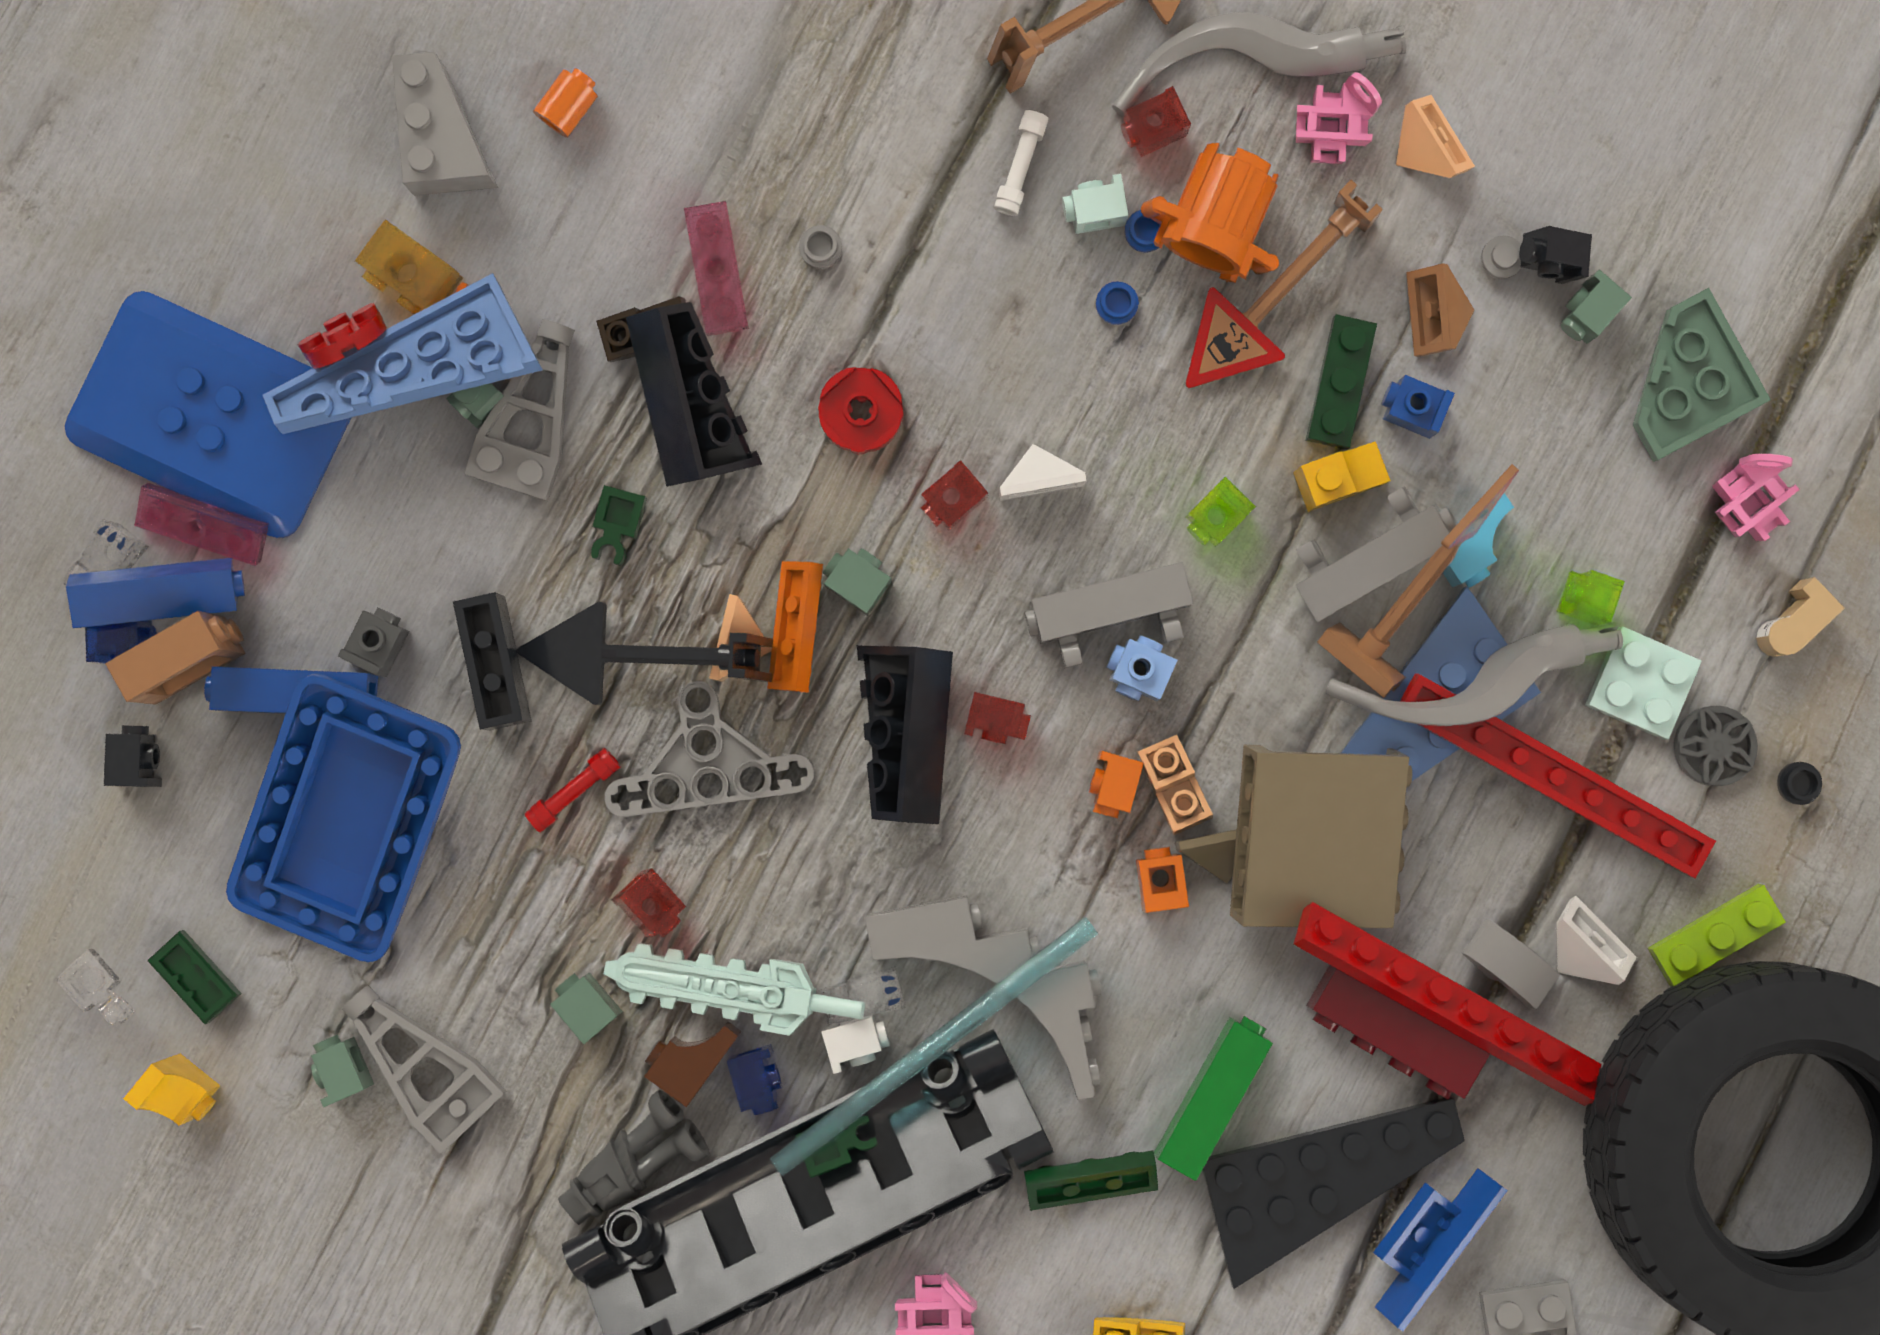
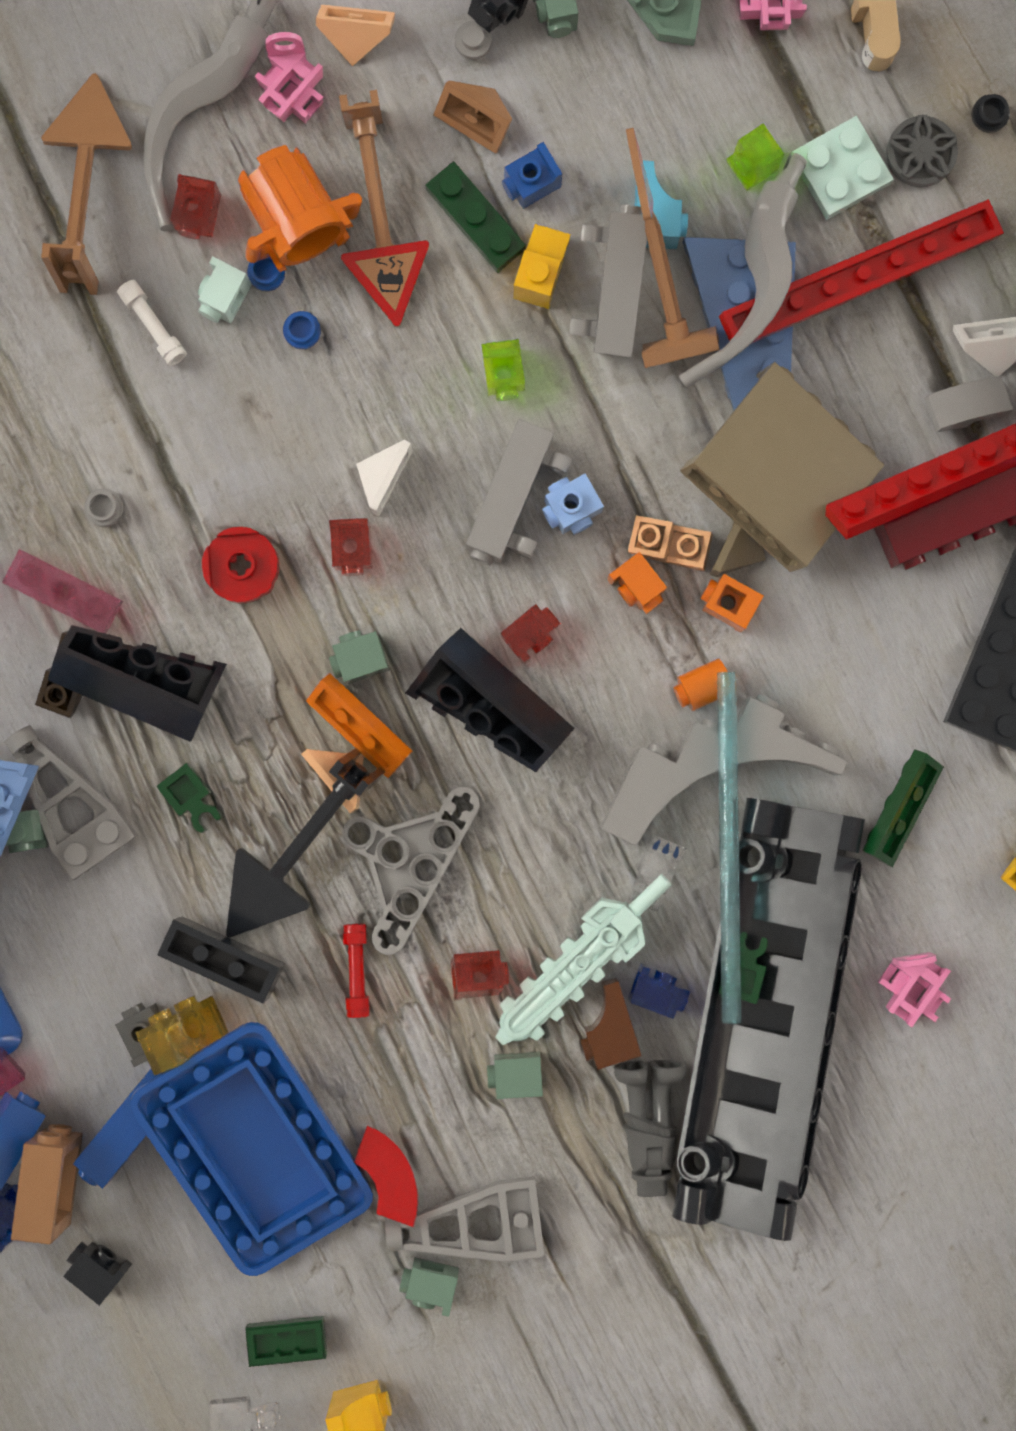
camera: 55 degrees left, 0 degrees up
white brick [821,1013,890,1074] -> none
green brick [1154,1016,1273,1181] -> none
none -> clear yellow brick [135,995,229,1076]
none -> red tile [354,1126,418,1228]
none -> orange brick [673,658,735,711]

